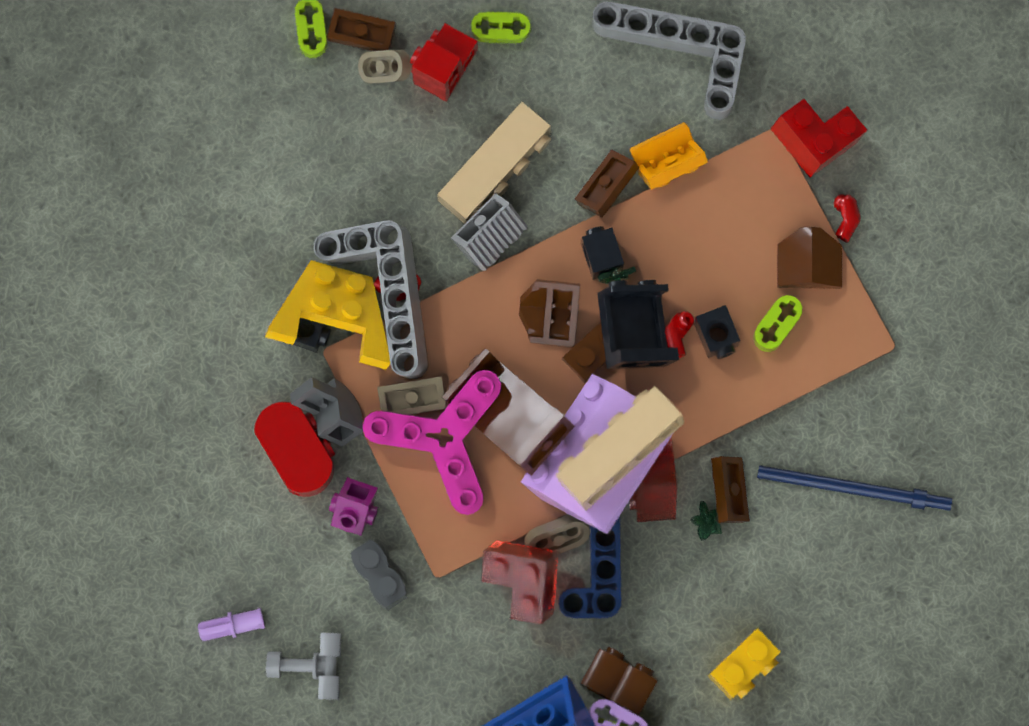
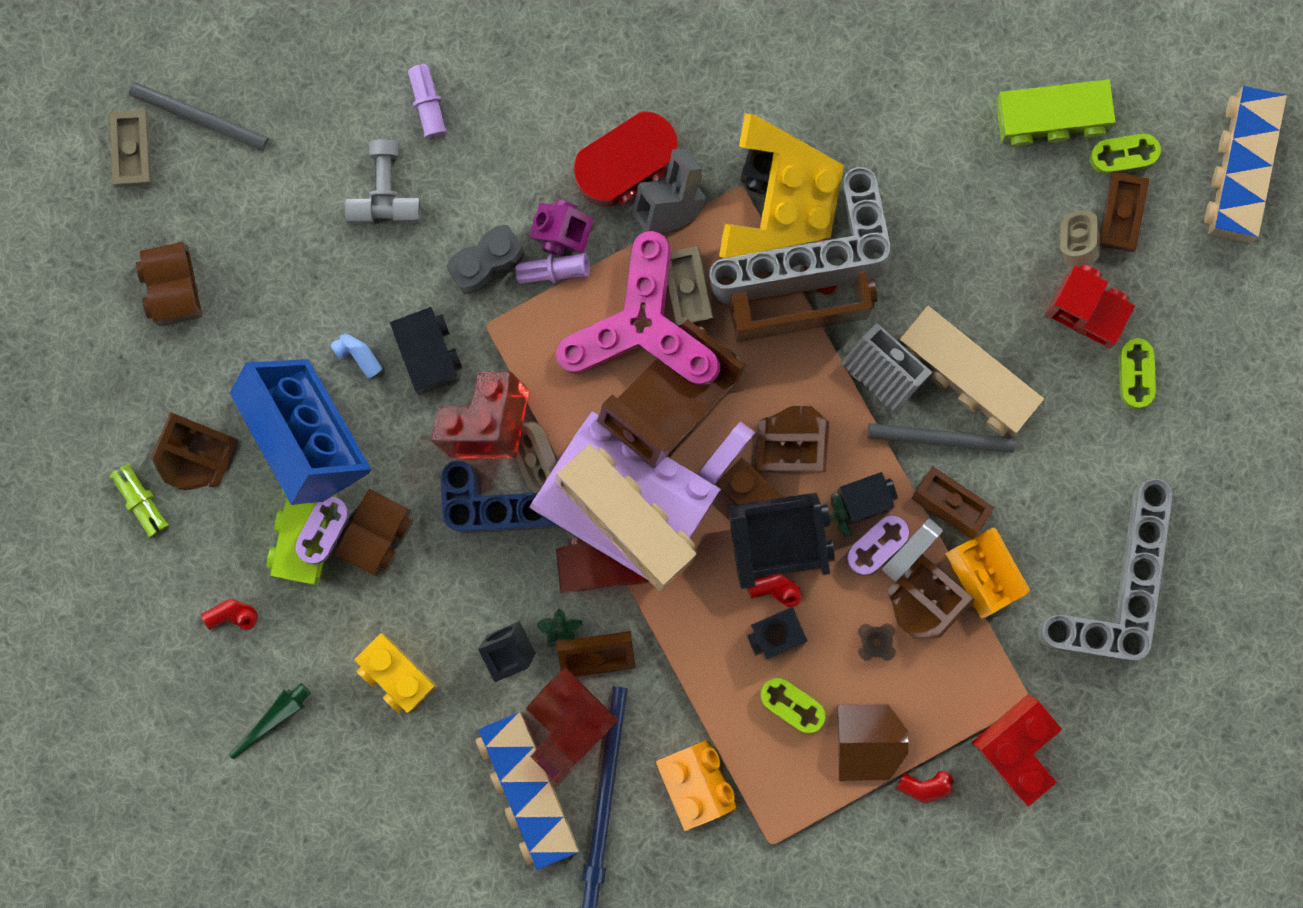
camera: 90 degrees right, 5 degrees up
none -> light blue arm [331,334,383,378]
none -> black brick [389,307,463,395]
none -> brick [475,712,580,870]
none -> black brick [478,621,536,682]
none -> lavender axle [515,253,590,284]
none -> clear red brick [526,668,619,783]
none -> light orange bracket [655,740,737,831]
none -> lavender beam [698,421,755,485]
none -> reddish brown panel [730,271,878,342]
none -> lavender beam [847,515,909,575]
none -> clear smoke plate [858,623,896,661]
none -> dark grey bar [867,423,1016,453]
none -> light grey beam [881,518,943,582]
none -> reddish brown slope [887,554,975,639]
none -> lime brick [996,79,1116,147]

